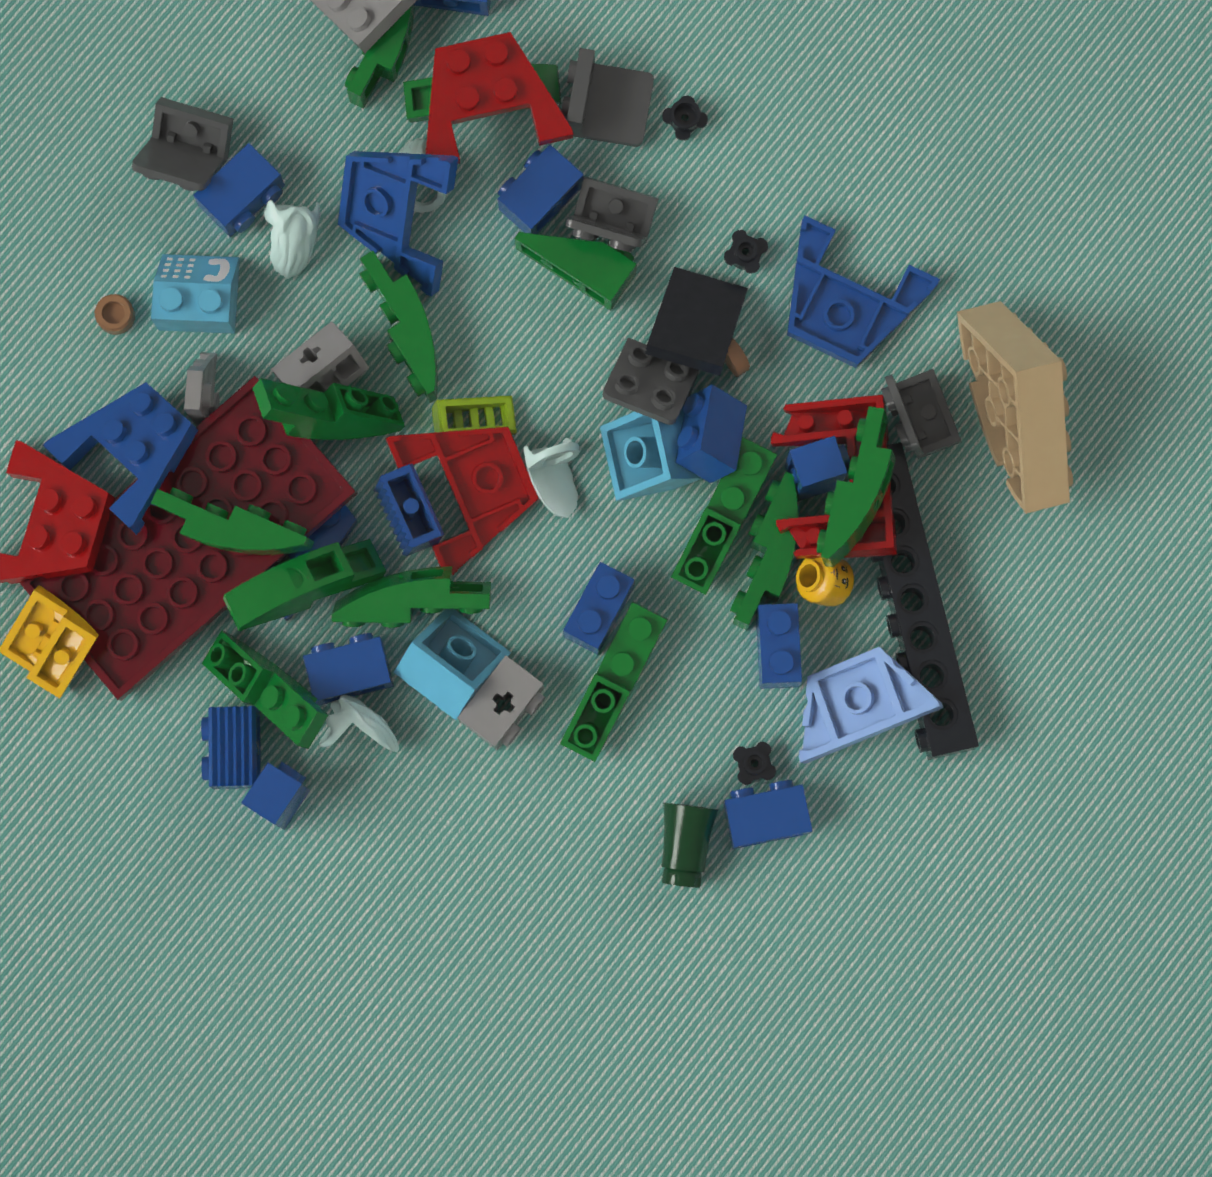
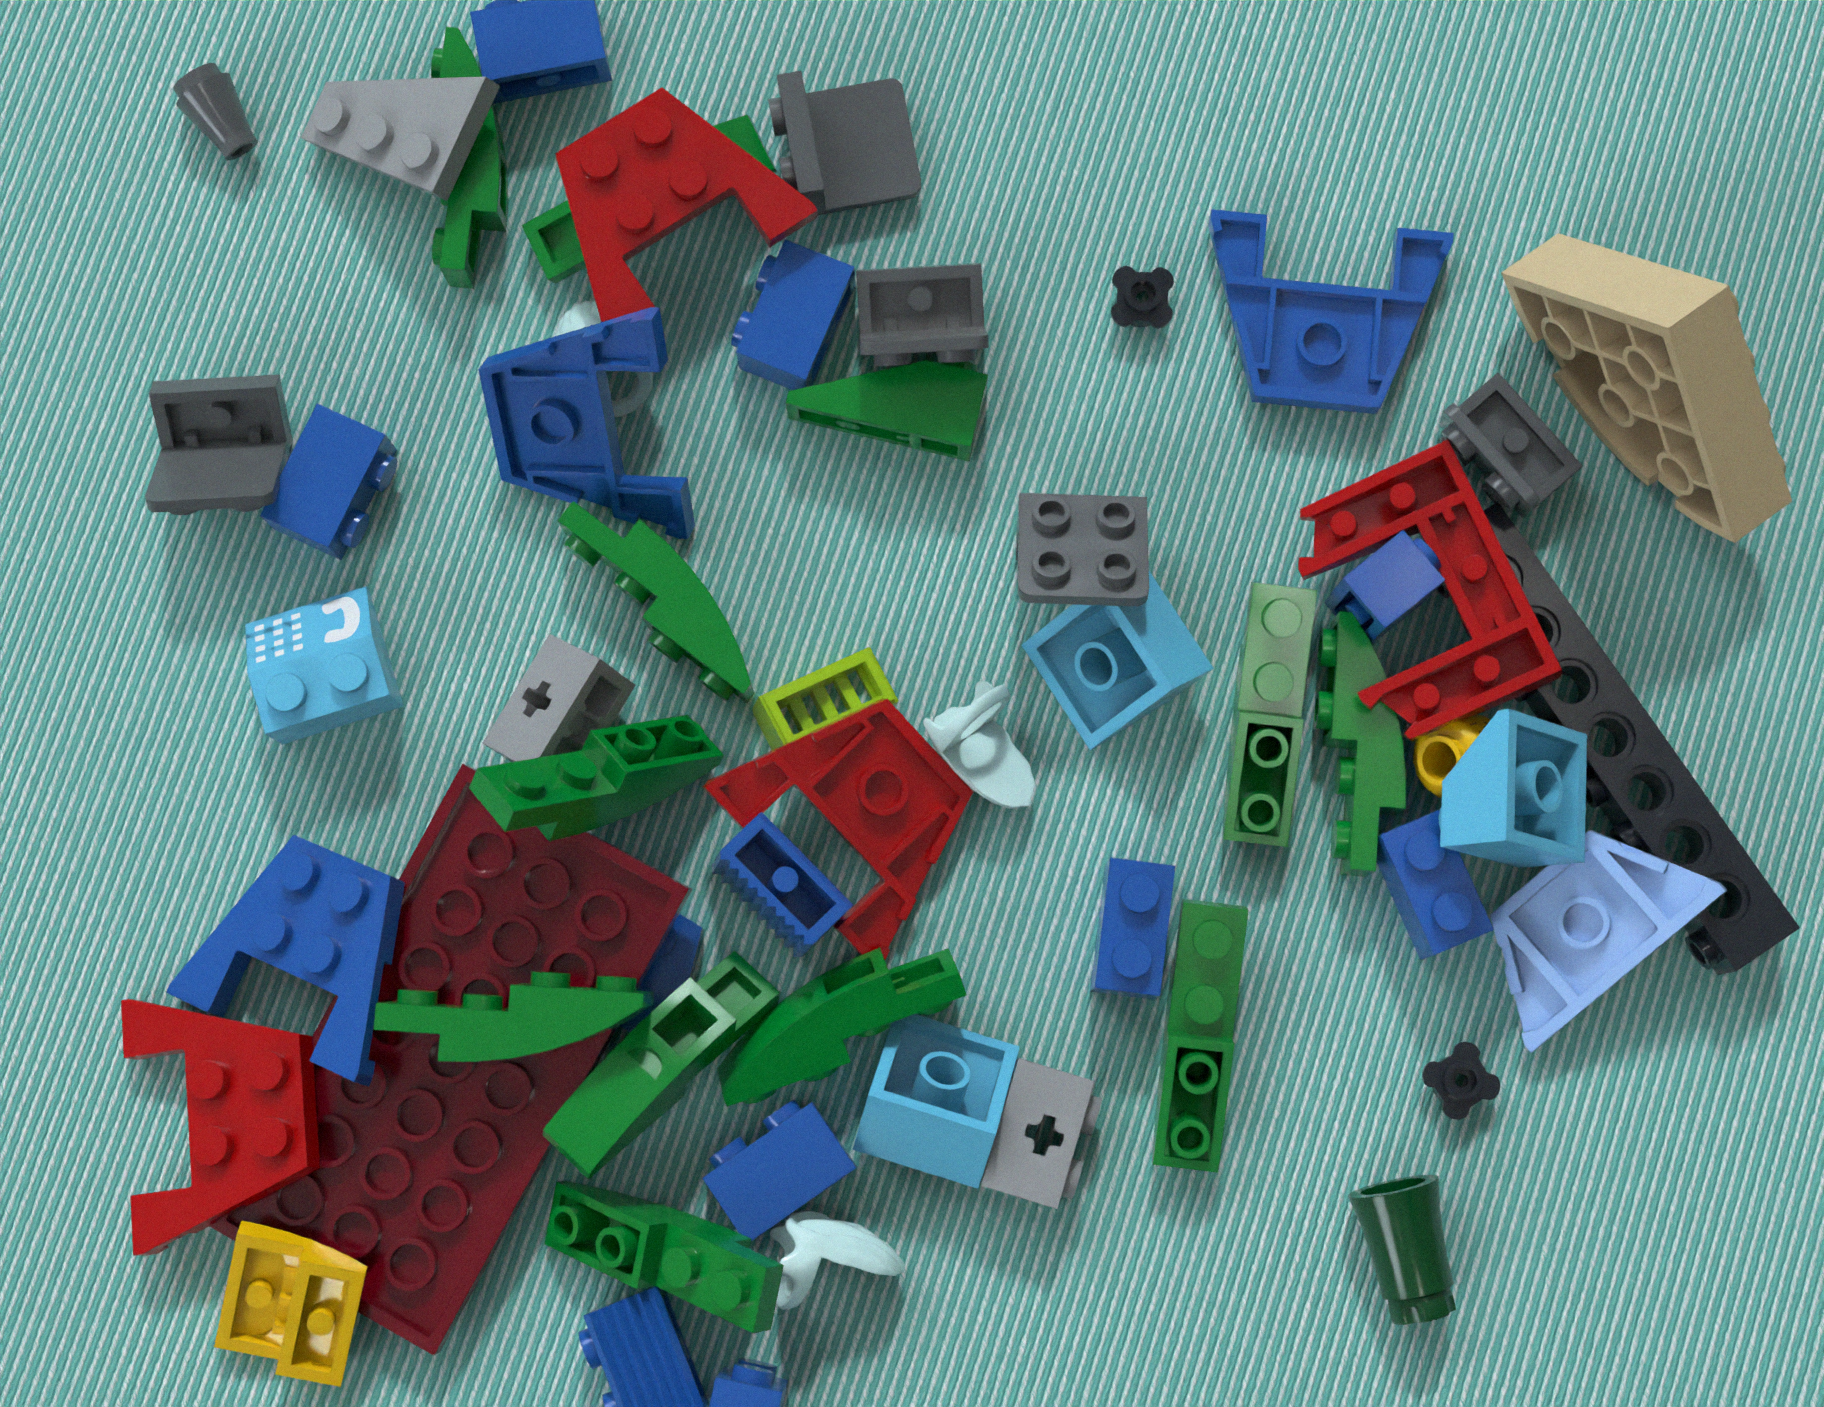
camera: 20 degrees left, 0 degrees up
medium nougat tile [95,294,135,335] -> none
light grey wing [184,352,220,426] -> none
light aqua piece [264,200,320,279] -> none
black tile [645,267,748,376] -> none
black plate [662,96,708,140] -> none
blue brick [675,384,747,483] -> none
blue brick [723,780,813,849] -> none
medium nougat tile [725,338,750,377] -> none
green slope [817,406,896,567] -> none
none -> medium azure slope [1438,709,1587,868]

